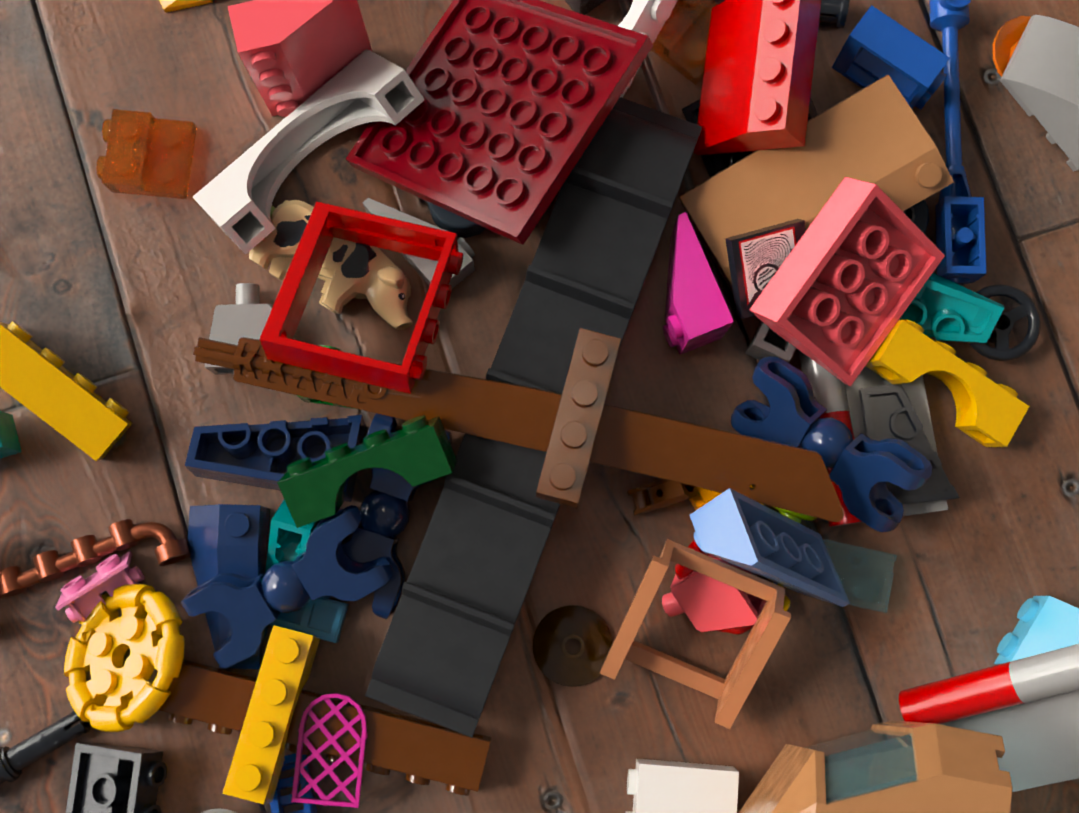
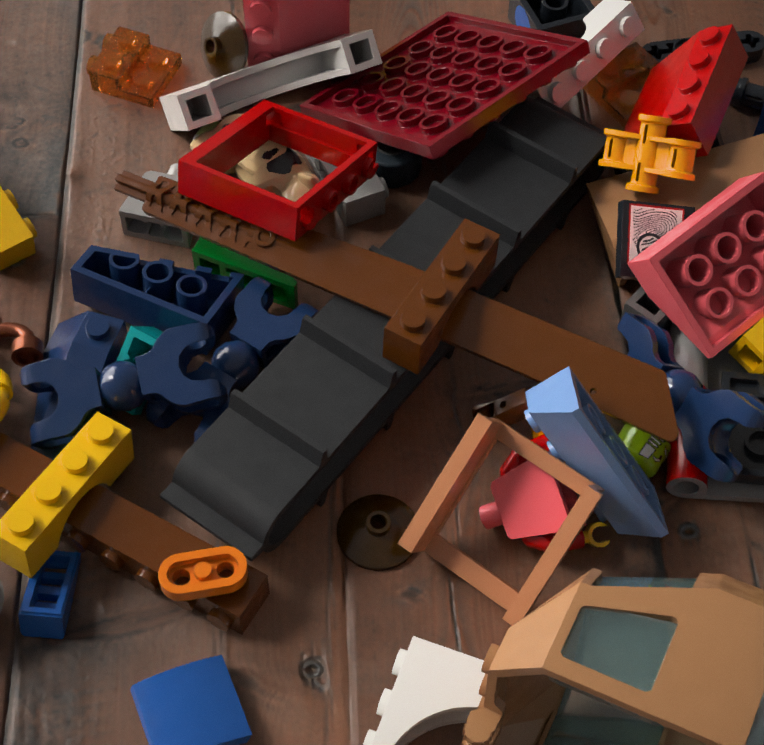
camera: 15 degrees right, 25 degrees down
dark azure tile [270,597,349,643] -> none
dark green arch [277,415,458,528] -> none
dark pink window [291,693,368,808] -> none
dark pink slope [663,212,734,355] -> none
clear light blue plate [805,539,897,613] -> none
none -> orange plate [158,546,248,601]
none -> dark brown dish [201,11,248,78]
none -> light orange axle [598,114,702,194]

